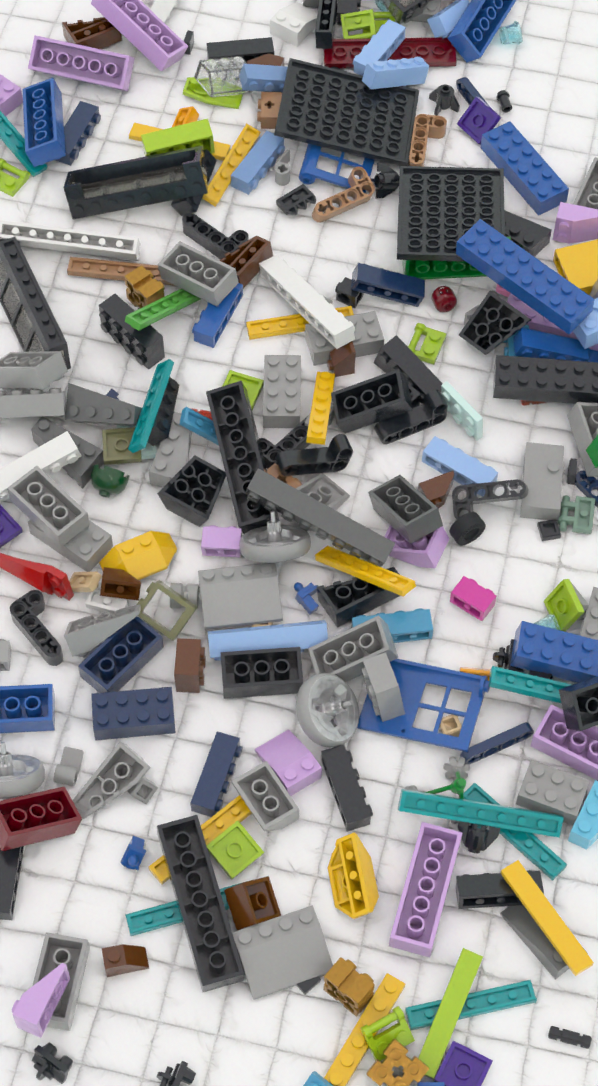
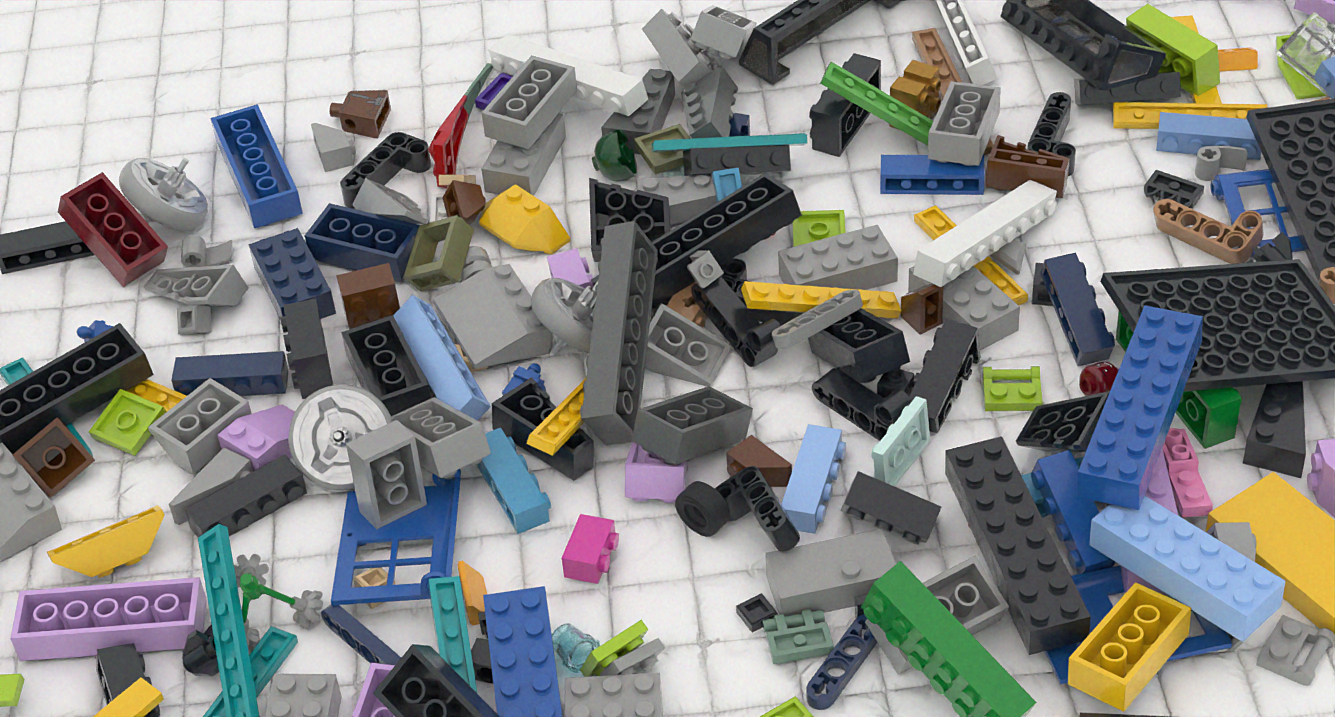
camera: 75 degrees right, 15 degrees down
none -> light grey slope [169,448,254,525]
none -> black brick [280,299,333,399]
none -> light grey bracket [687,251,724,288]
none -> light grey beam [772,290,863,349]
none -> black wedge [840,471,942,545]

